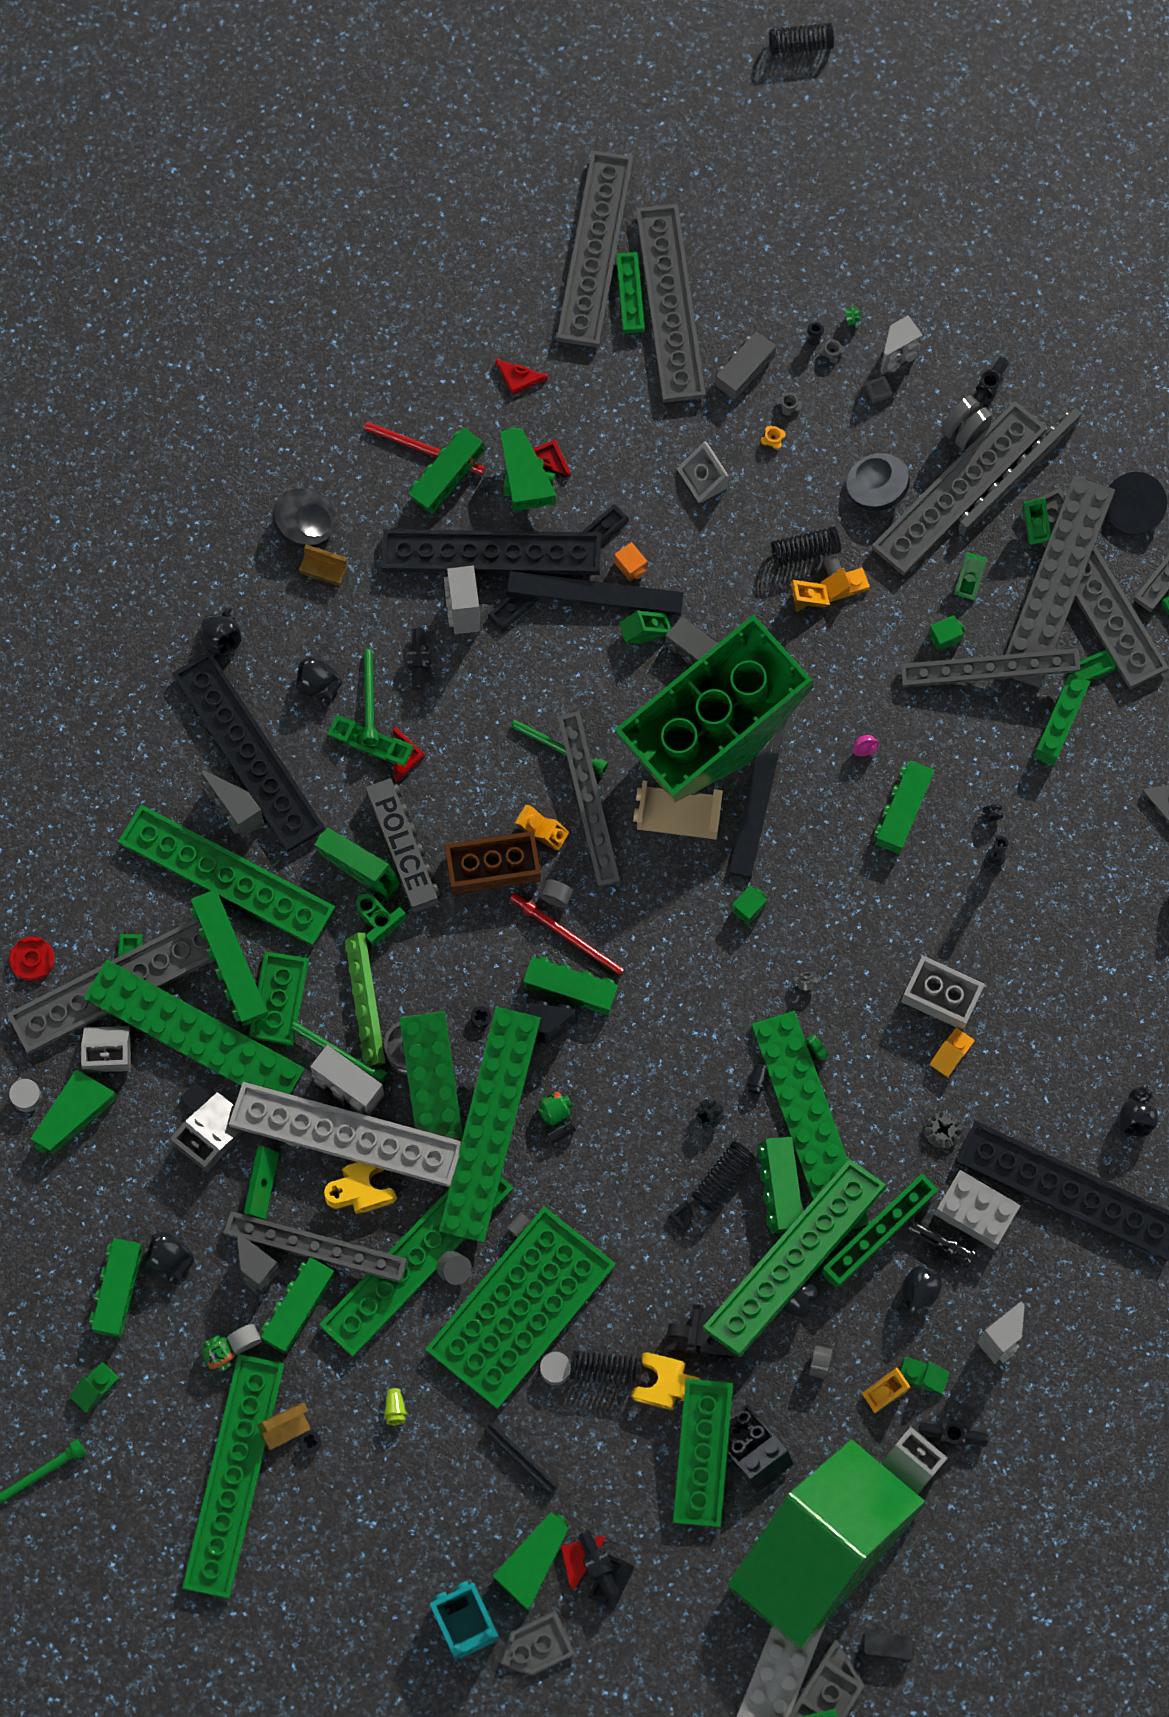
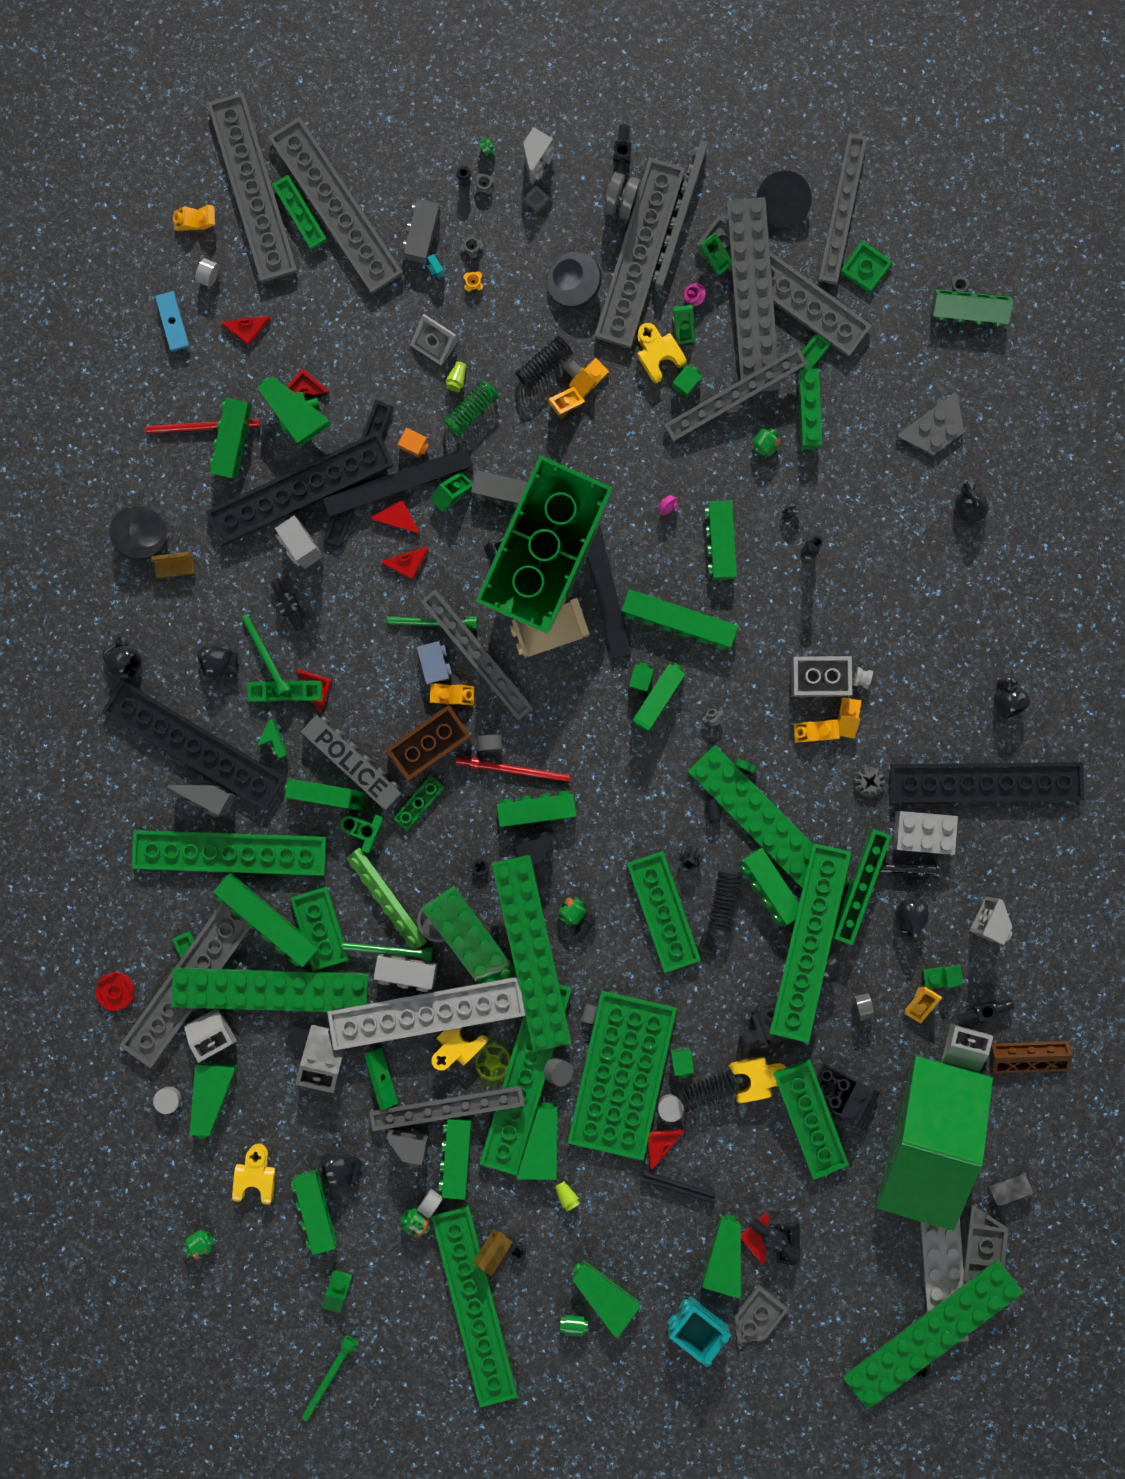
camera: 25 degrees left, 15 degrees up
none -> dark azure tile [155,291,190,352]
none -> light orange slope [173,205,215,231]
none -> light grey piece [195,258,219,287]
none -> yellow piece [232,1144,276,1205]
none -> green slope [258,720,289,759]
none -> red tile [372,500,419,533]
none -> red tile [381,547,429,580]
none -> green tile [393,775,445,831]
none -> sand blue brick [417,641,452,685]
none -> teal plate [427,254,445,279]
none -> green piece [443,380,499,437]
none -> lime cone [445,362,466,392]
none -> clear neon green wheel [475,1044,511,1081]
none -> green slope [517,1103,557,1180]
none -> green brick [560,1315,588,1337]
none -> green slope [572,1260,640,1338]
none -> green brick [621,589,738,651]
none -> green plate [627,851,701,973]
none -> green slope [631,663,685,732]
none -> yellow piece [637,323,687,384]
none -> red tile [648,1129,683,1169]
none -> green brick [670,1048,694,1078]
none -> dark pink hat [684,283,706,307]
none -> green head [752,428,781,457]
none -> light orange slope [794,720,840,743]
none -> light grey wheel [852,667,873,689]
none -> reddish brown fence [990,1041,1073,1074]

